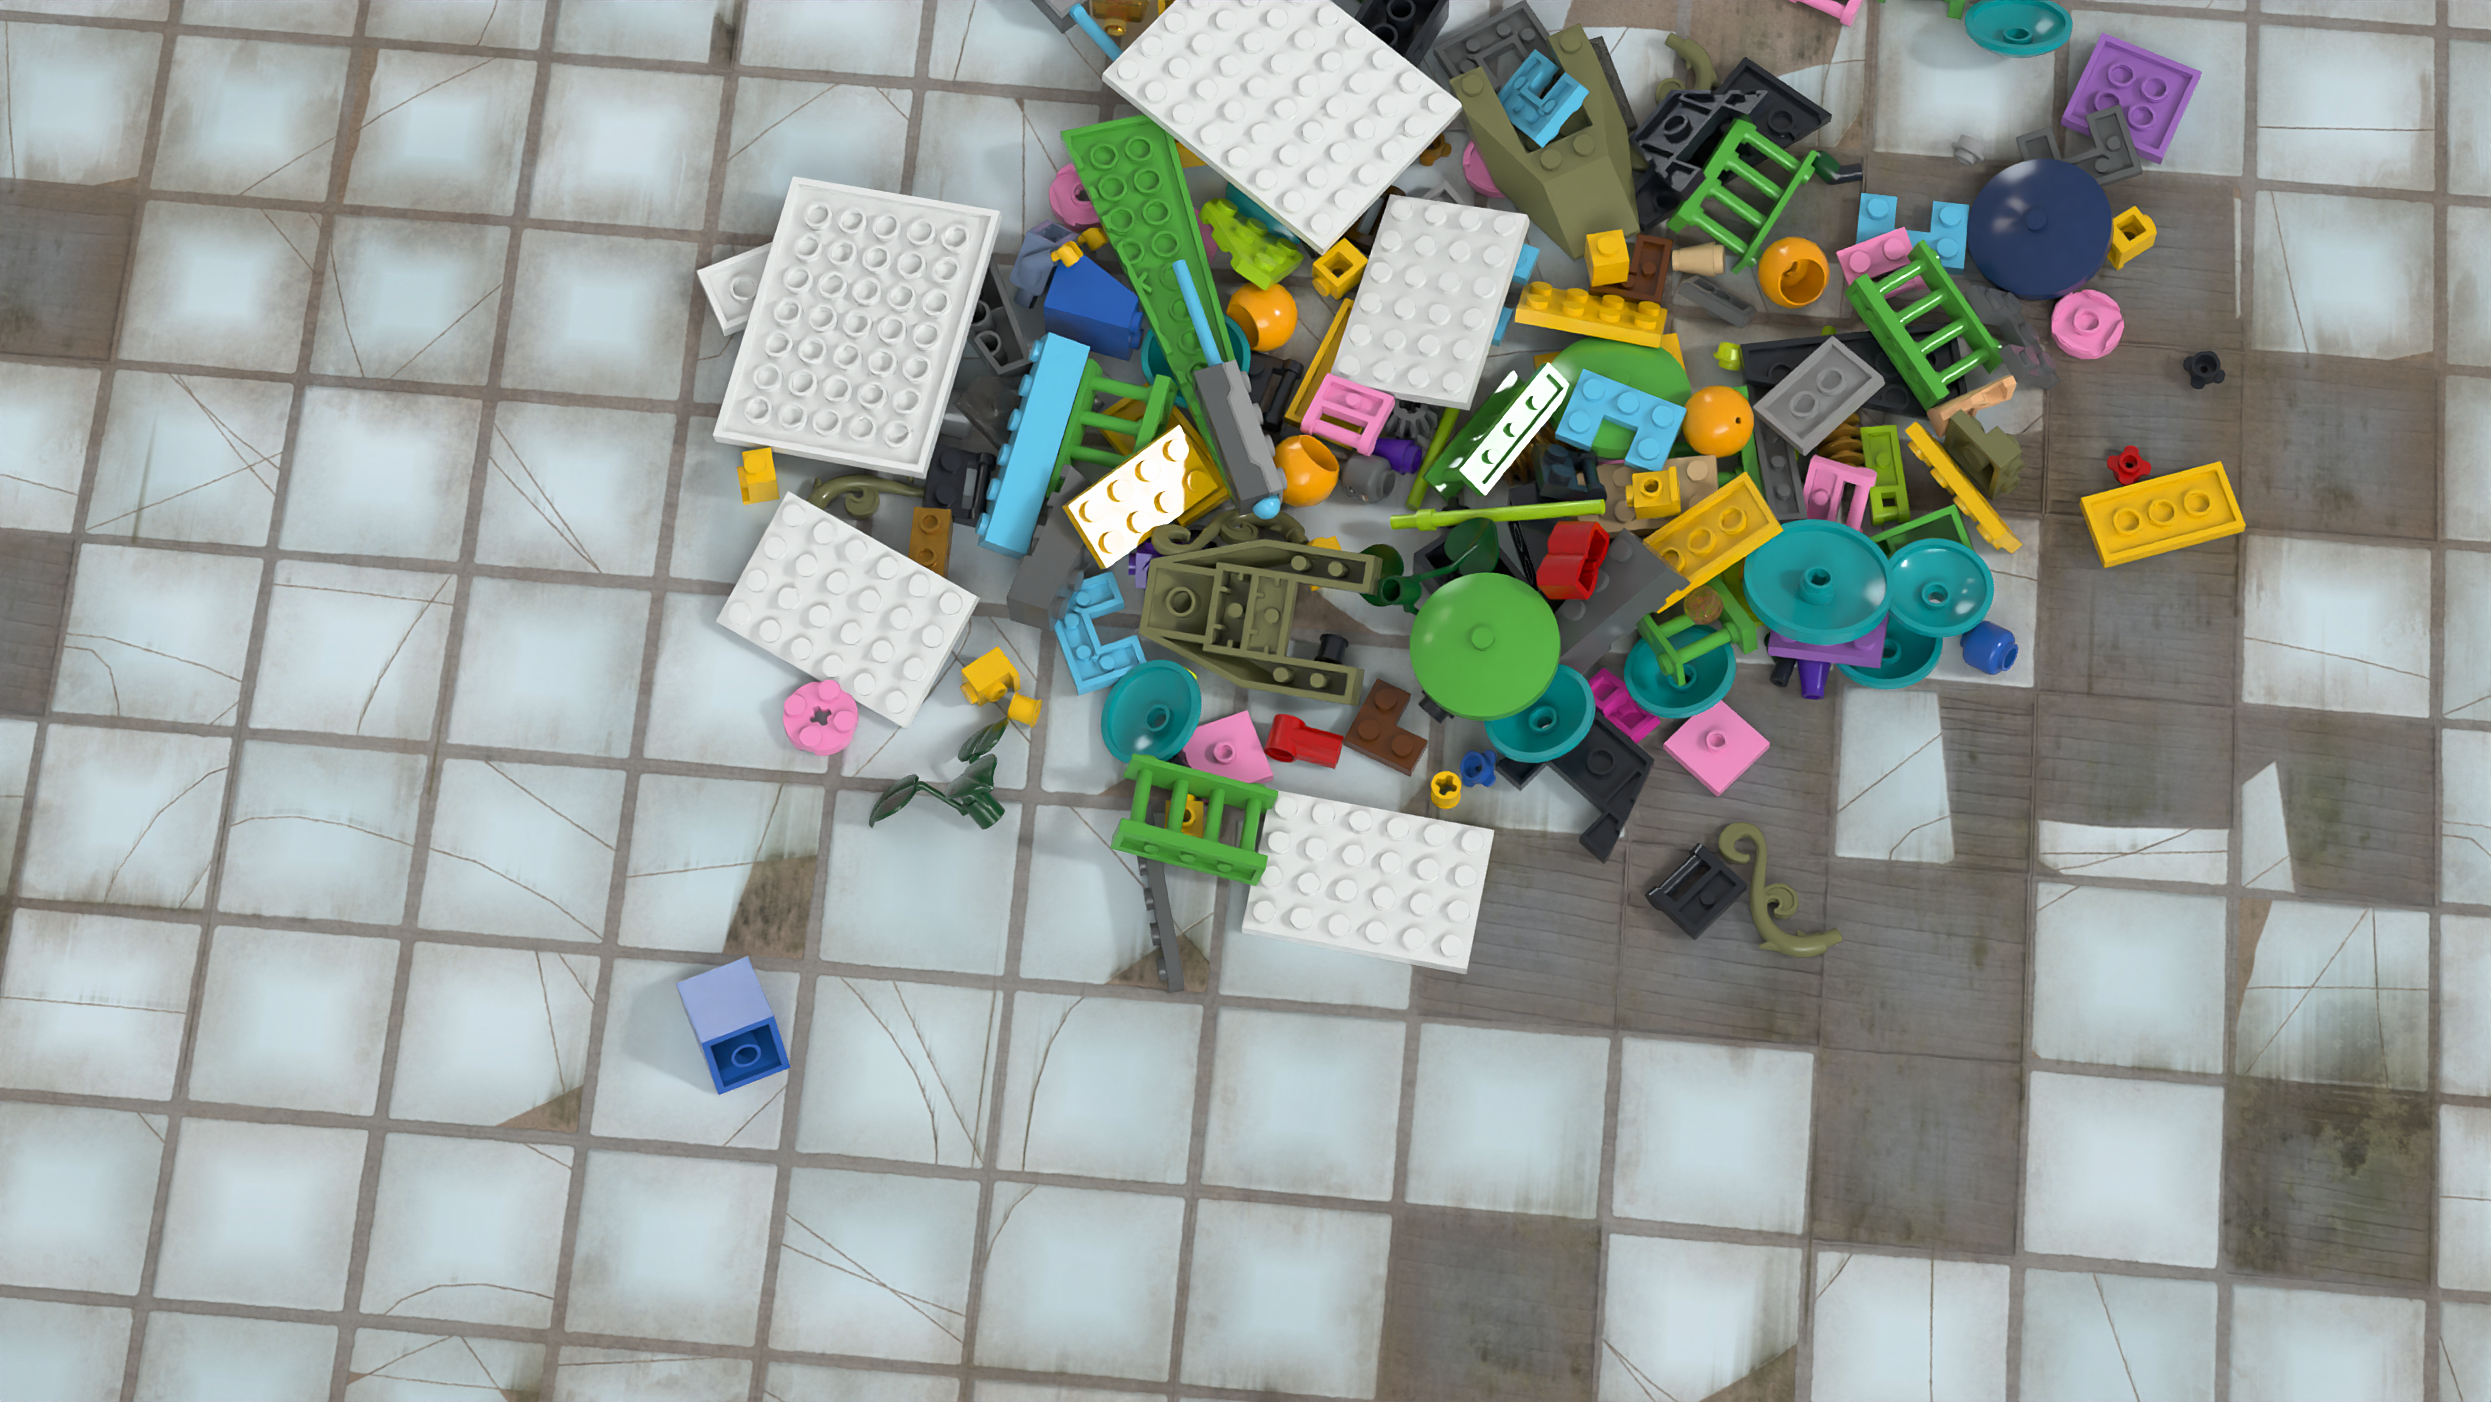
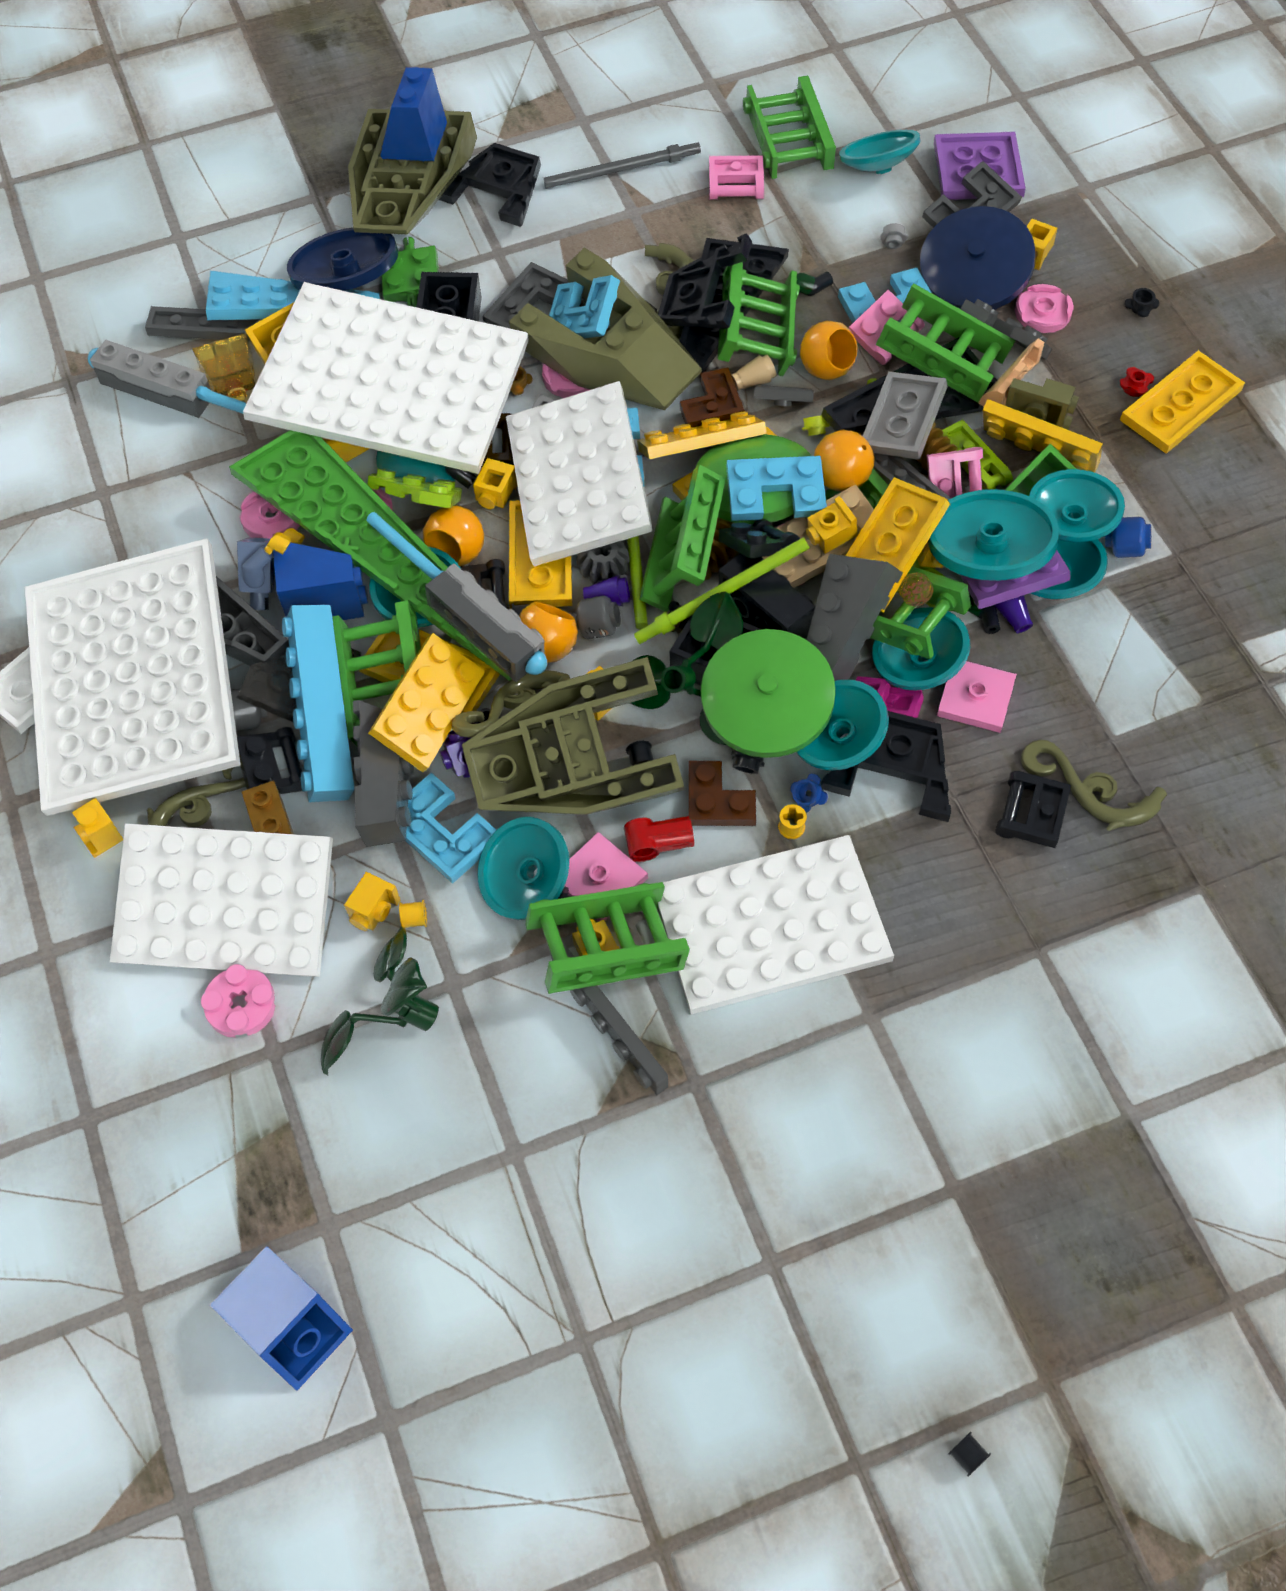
camera: 25 degrees left, 5 degrees down
bright pink plate [1300,373,1395,456] -> none
red brick [1536,521,1609,600] -> none
yellow brick [1584,229,1630,287] -> none

